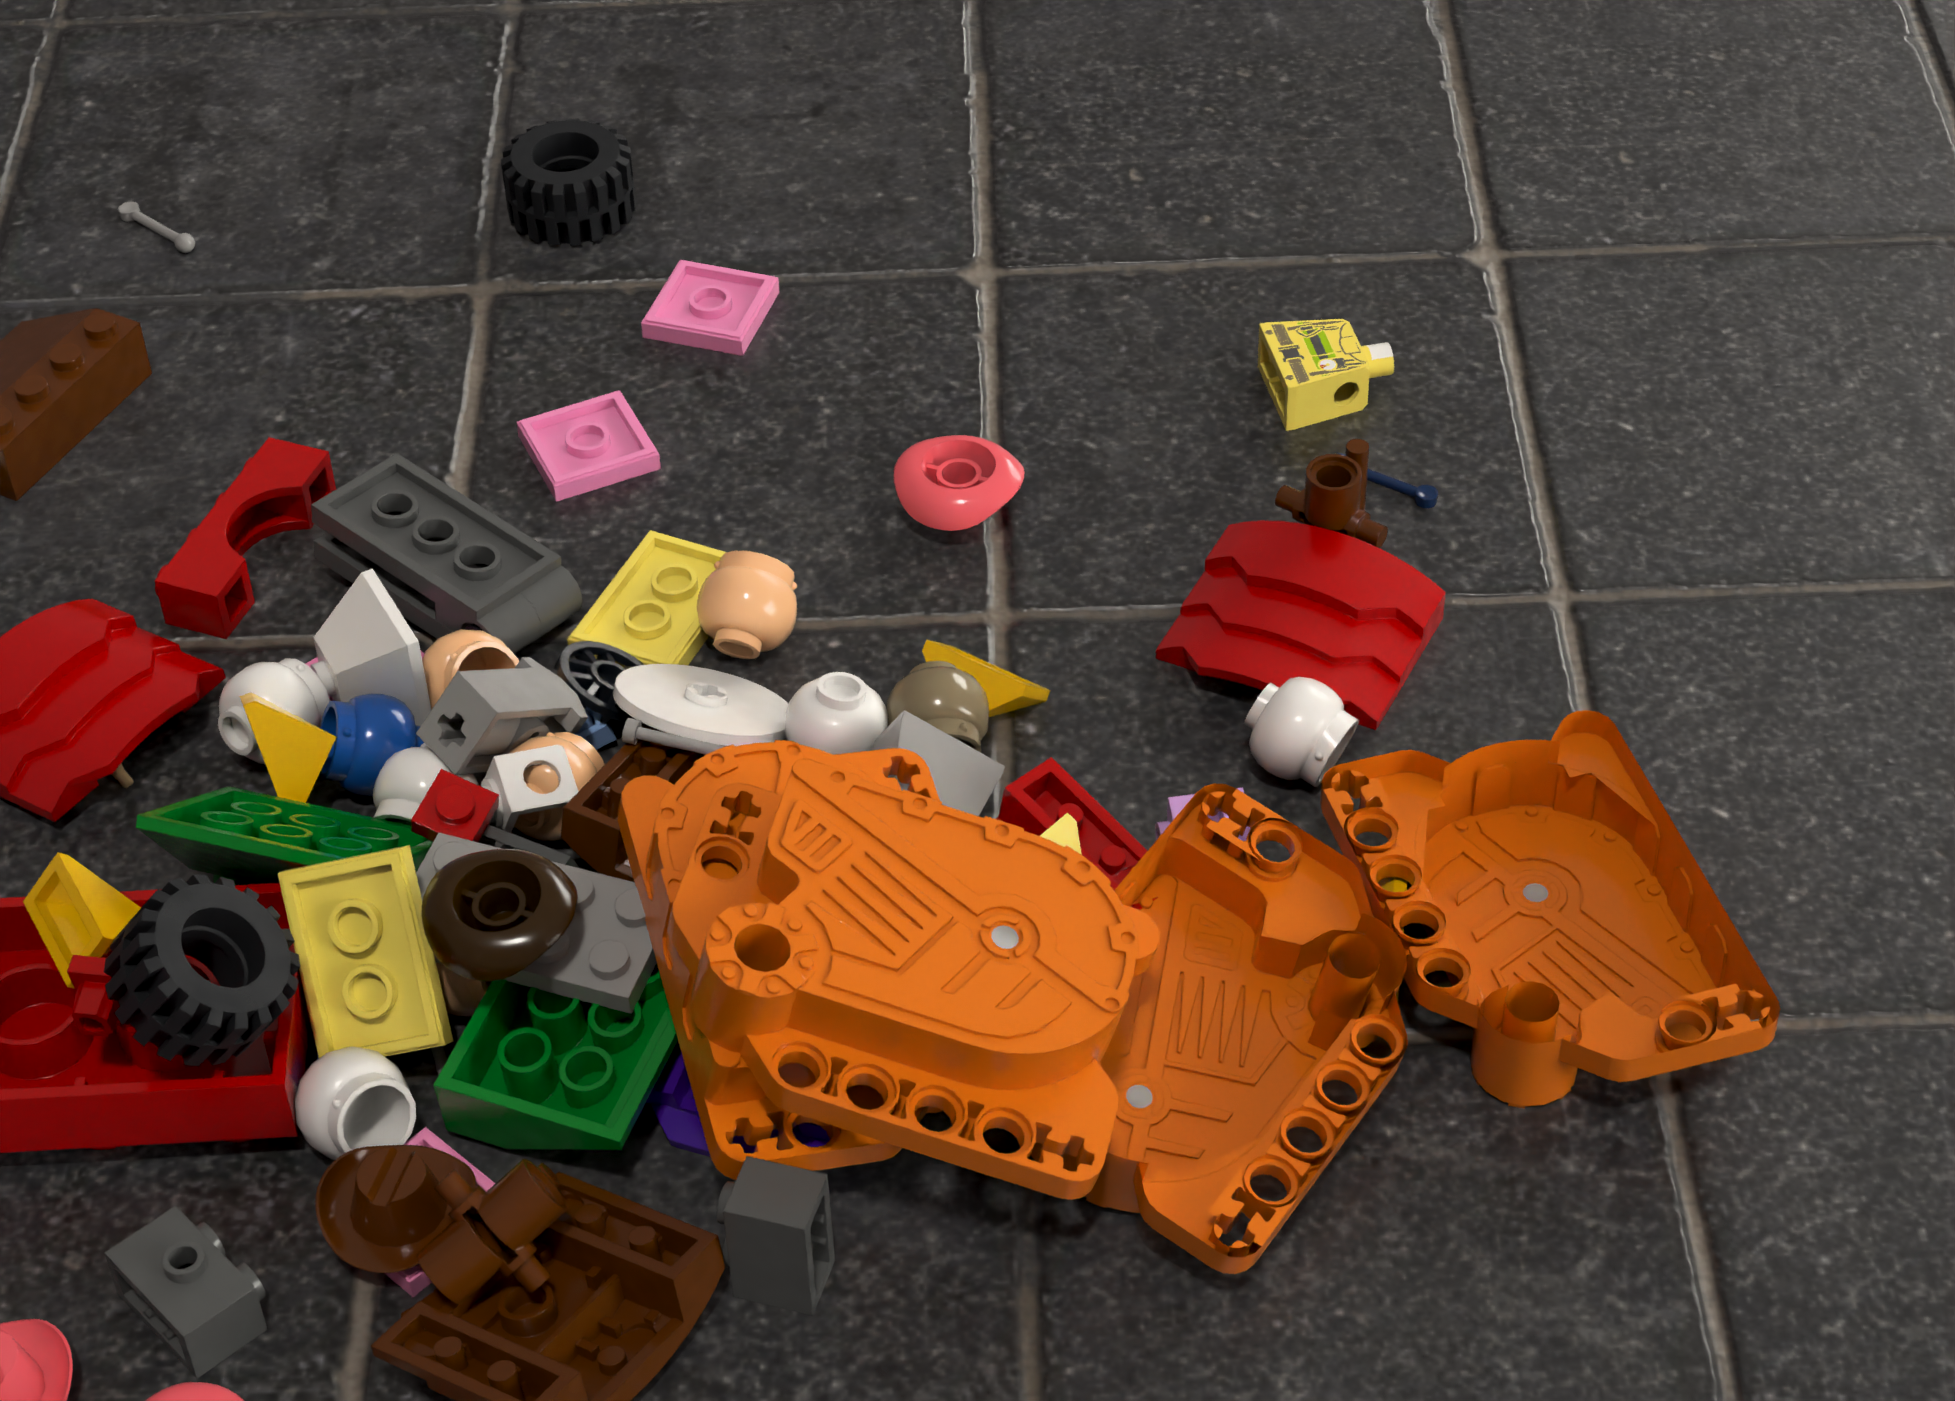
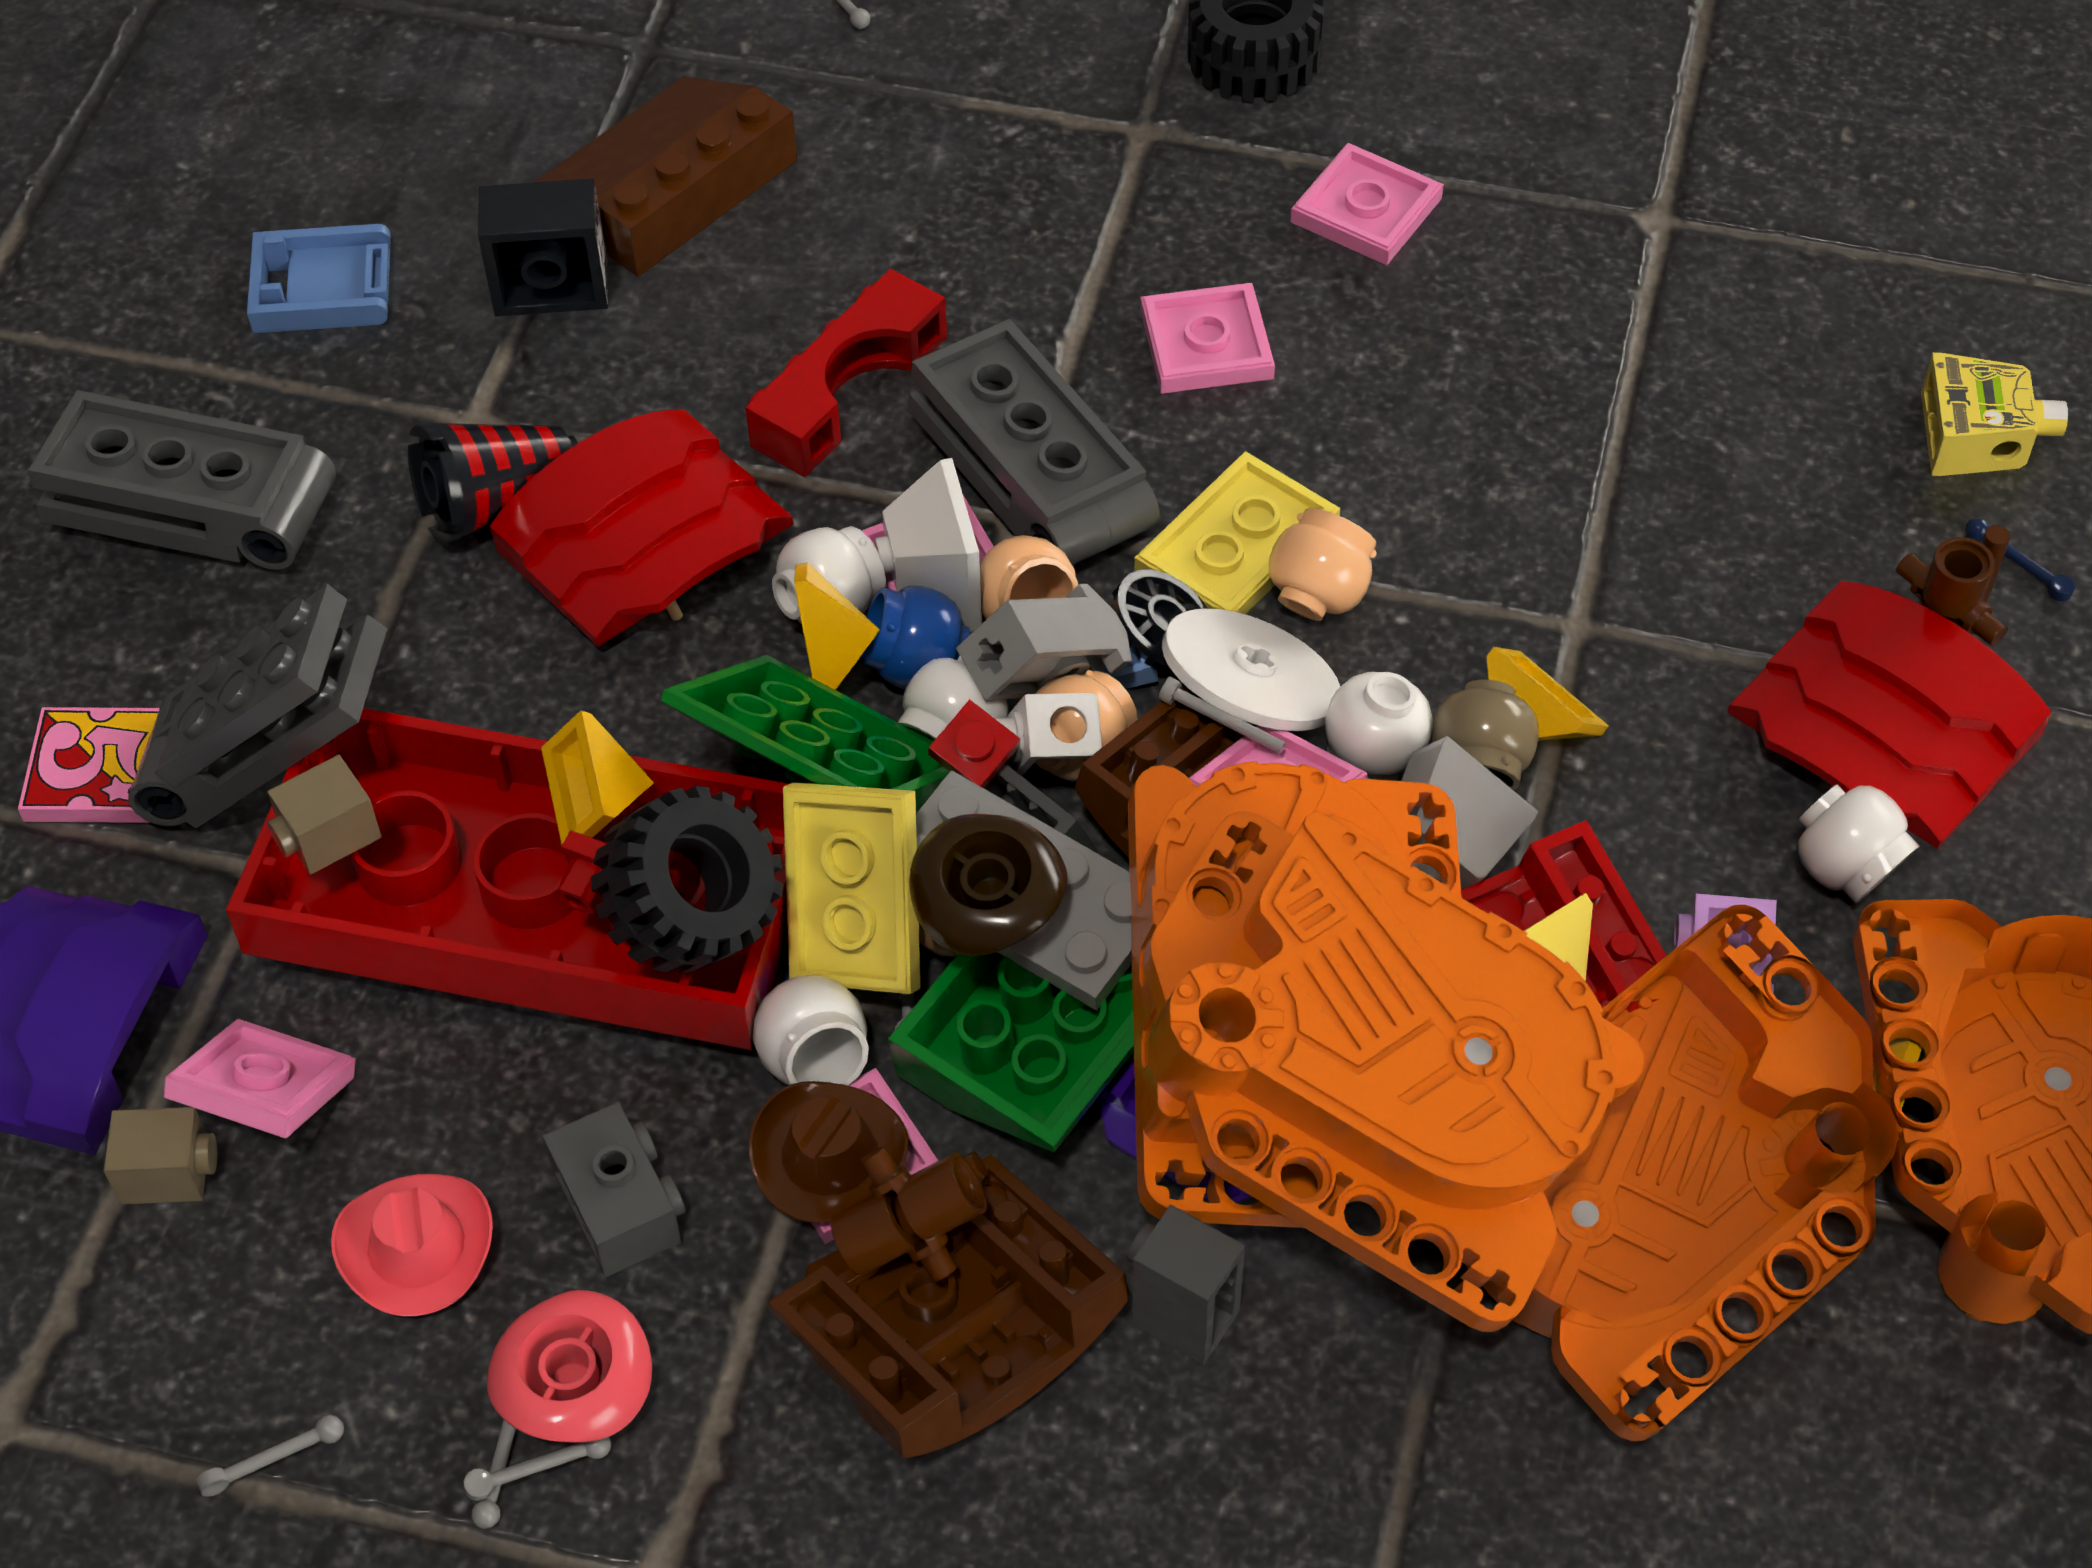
camera: 15 degrees right, 10 degrees up
coral hat [893,435,1025,531] -> none

